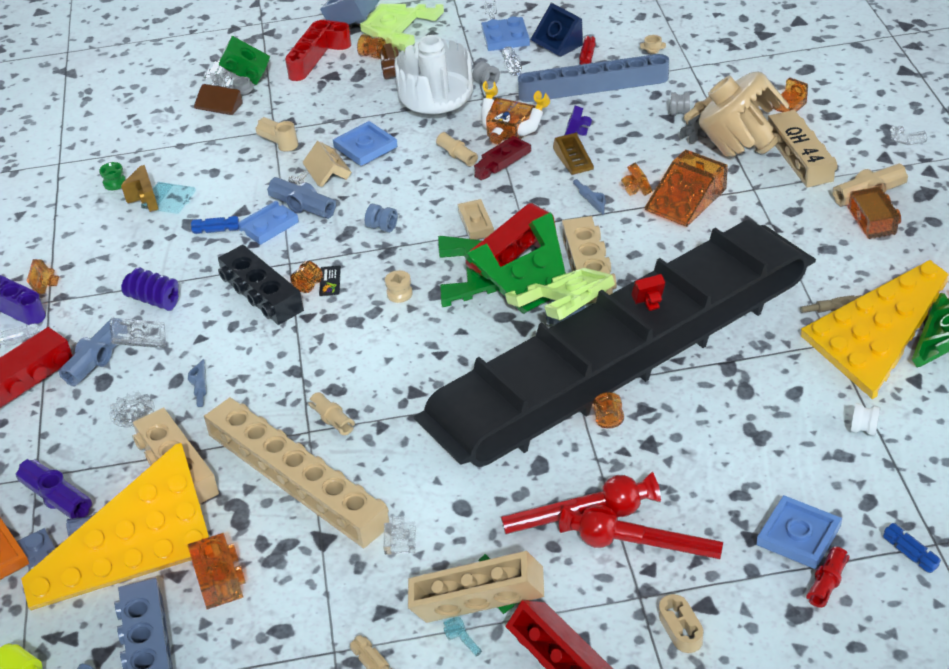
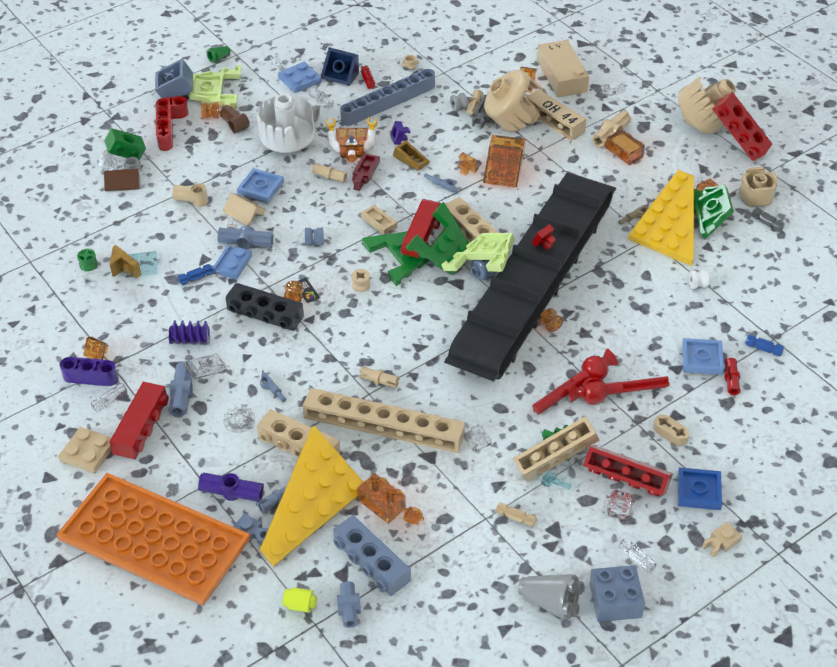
camera: 30 degrees left, 5 degrees up
none -> clear orange plate [402,507,424,525]
none -> tan brick [537,40,589,97]

